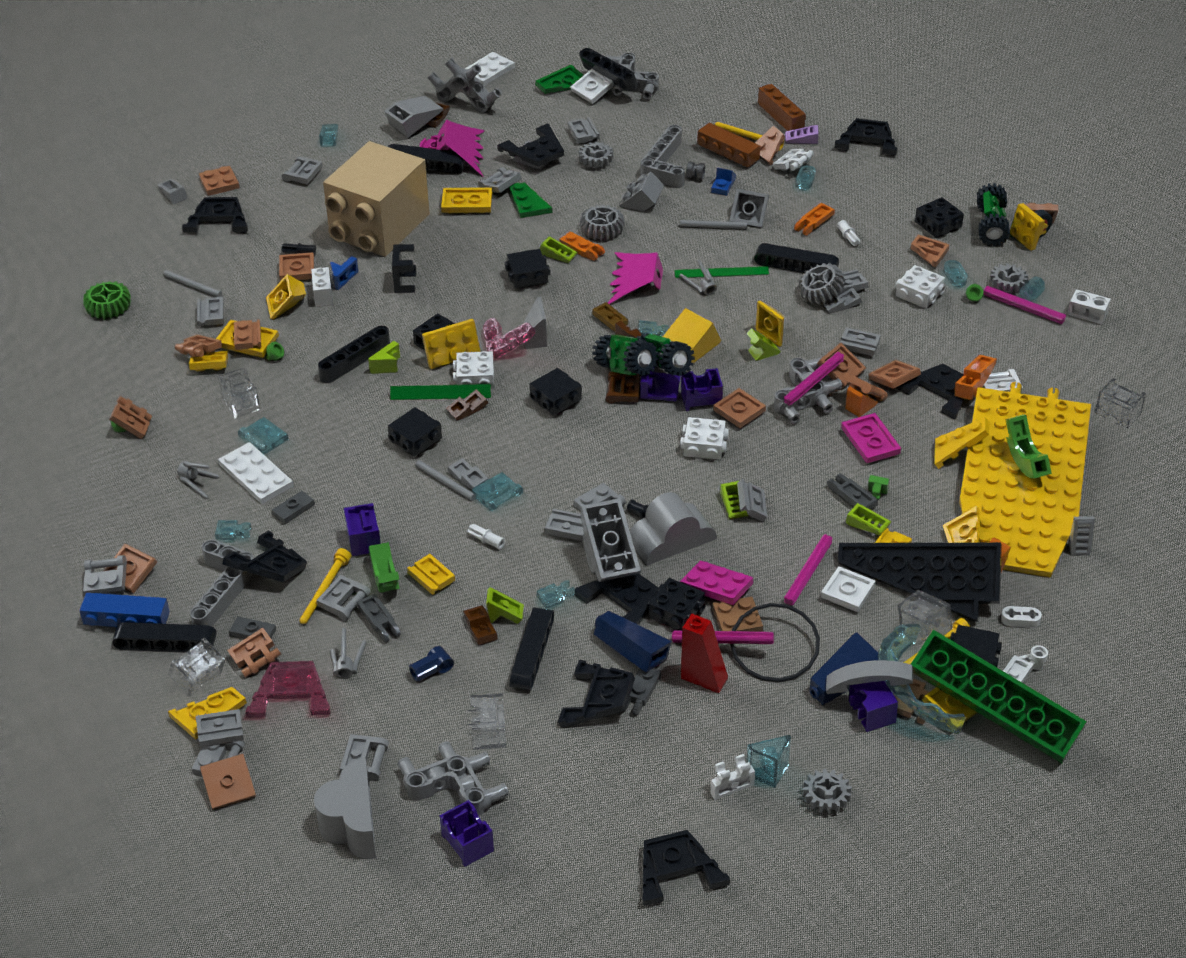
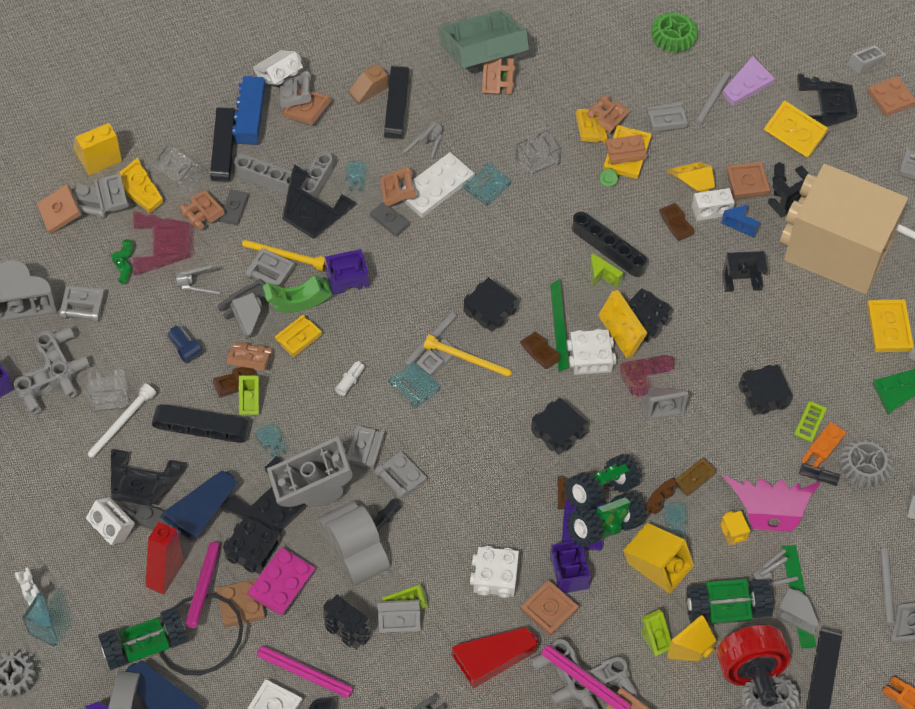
camera: 85 degrees right, 15 degrees up
none -> yellow slope [74,123,122,176]
none -> white brick [86,497,135,545]
none -> white piece [88,383,156,458]
none -> plate [98,607,188,670]
none -> green arm [110,239,134,263]
none -> green arm [114,257,132,285]
none -> nougat plate [227,342,273,371]
none -> light grey slope [230,293,262,340]
none -> white brick [253,50,303,85]
none -> black brick [323,594,370,650]
none -> medium nougat slope [349,64,388,104]
none -> nougat plate [380,167,416,206]
none -> black beam [384,66,409,139]
none -> yellow piece [423,334,512,377]
none -> sand green tile [438,9,529,68]
none -> red slope [451,627,538,689]
none -> reddish brown slope [659,203,694,241]
none -> plate [686,579,773,624]
none -> red wheel [717,625,791,707]
none -> yellow brick [720,511,750,546]
none -> lavender wing [722,56,775,106]
none -> yellow plate [763,100,829,159]
none -> black panel [768,165,810,218]
none -> light grey slope [776,588,819,635]
none -> black axle [799,464,840,487]

